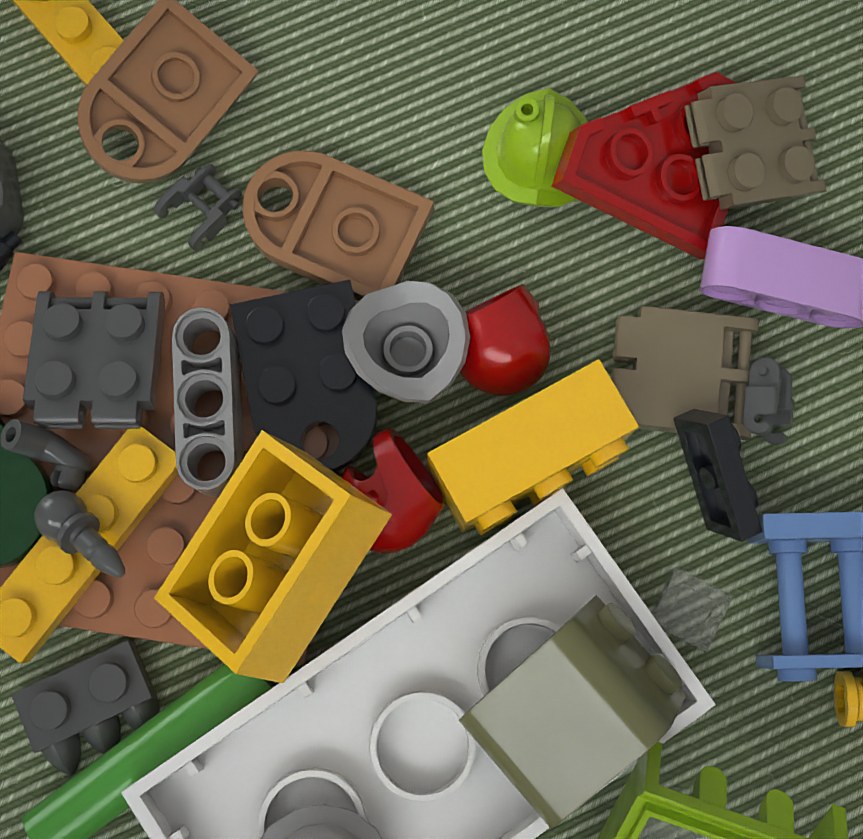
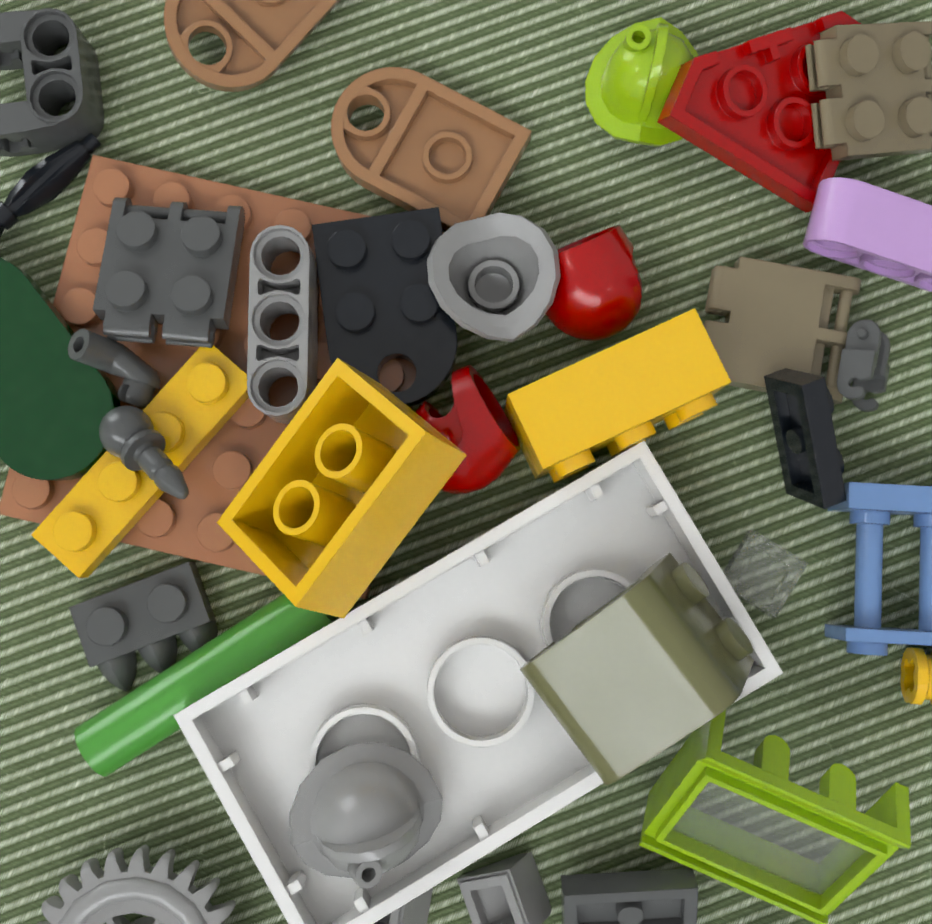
camera: 10 degrees right, 5 degrees up
dark grey piece [153,164,242,251] -> none

